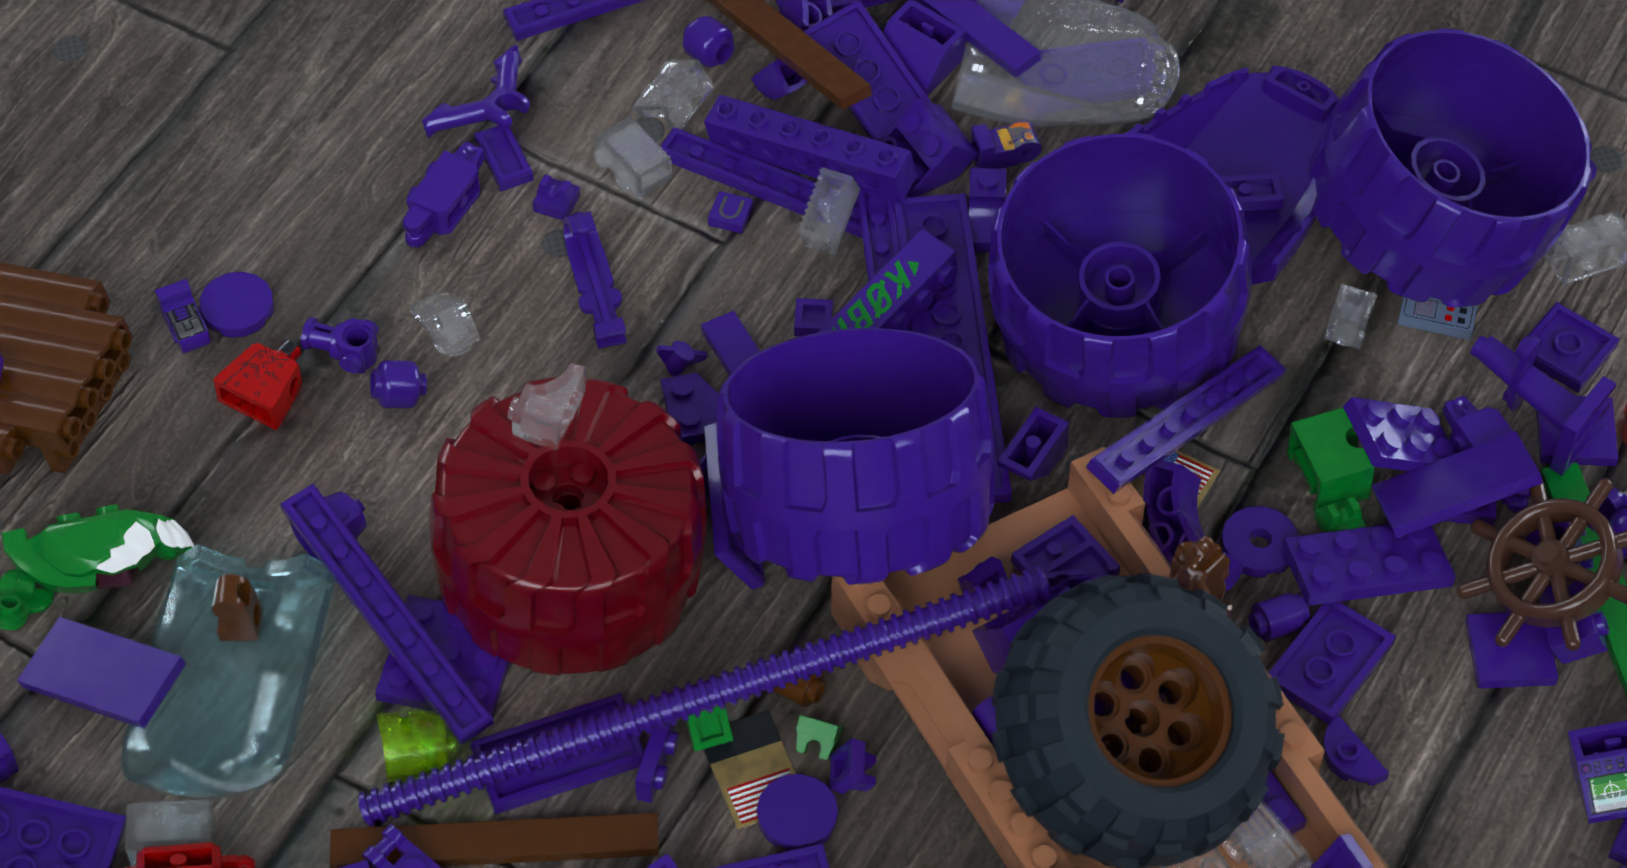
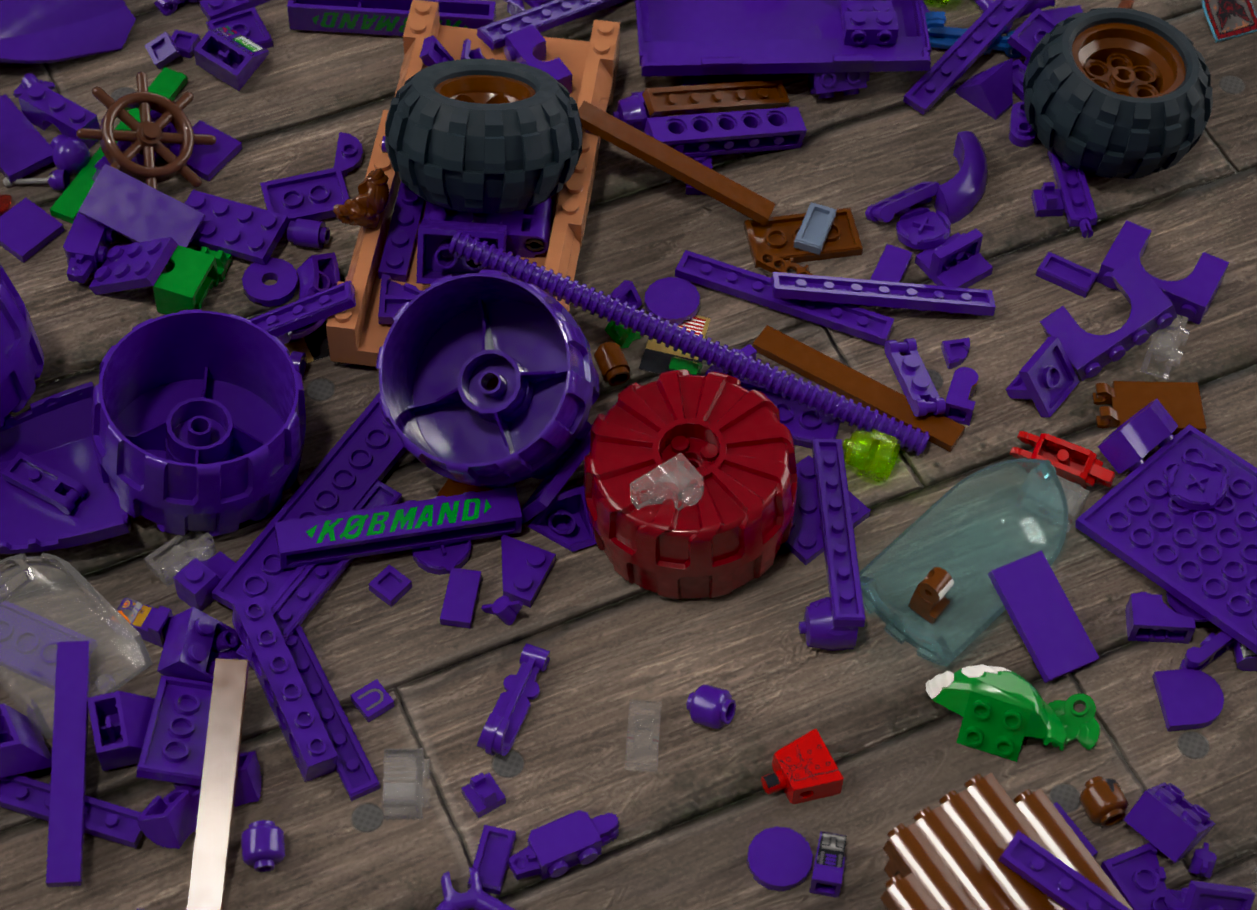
camera: 145 degrees left, 0 degrees up
dark purple connector [300,317,379,374] -> none
clear bracket [632,59,714,129] -> none
clear brick [797,168,860,255] -> none
dark purple slope [997,407,1069,481] -> none
clear brick [1325,284,1377,349] -> none
dark purple piece [1470,335,1617,476] -> none

